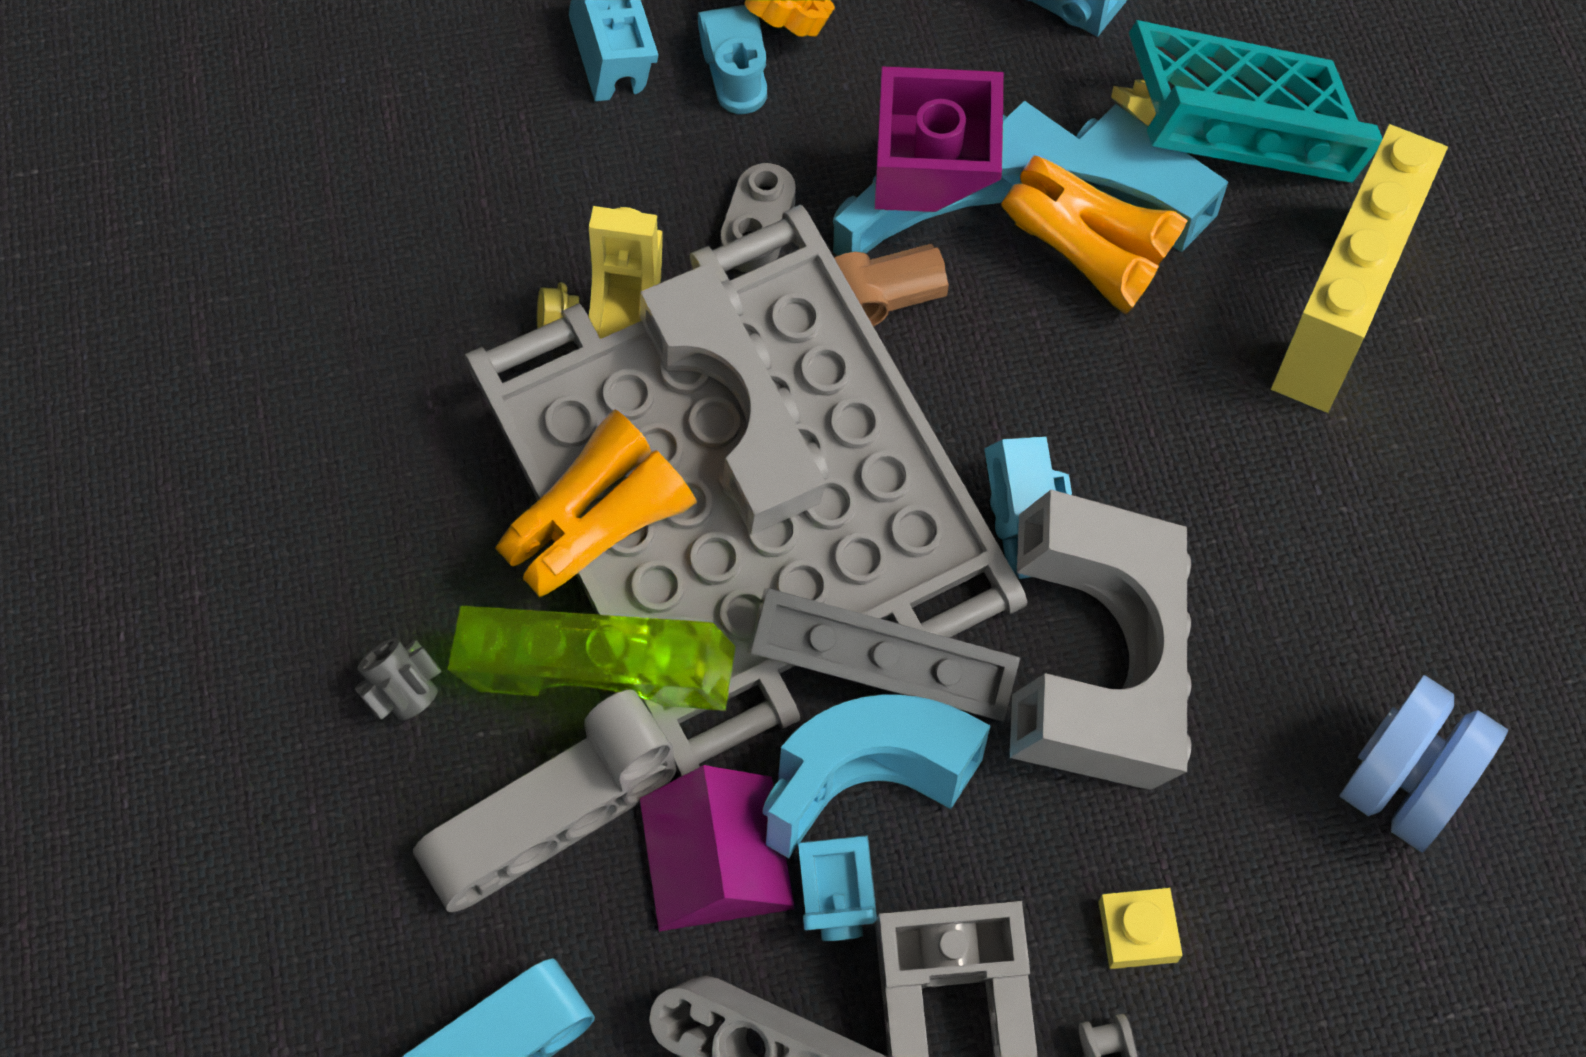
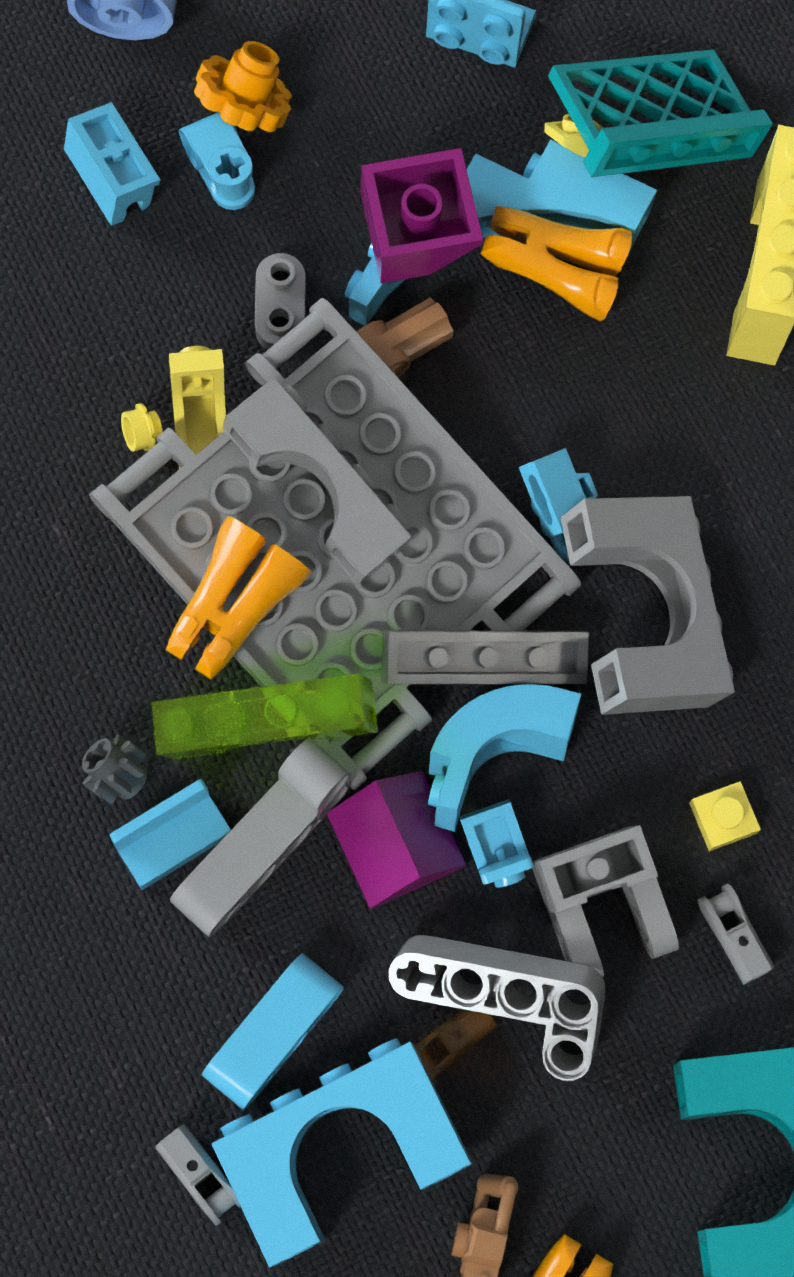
camera: 20 degrees left, 10 degrees up
none -> medium azure panel [110,779,231,890]

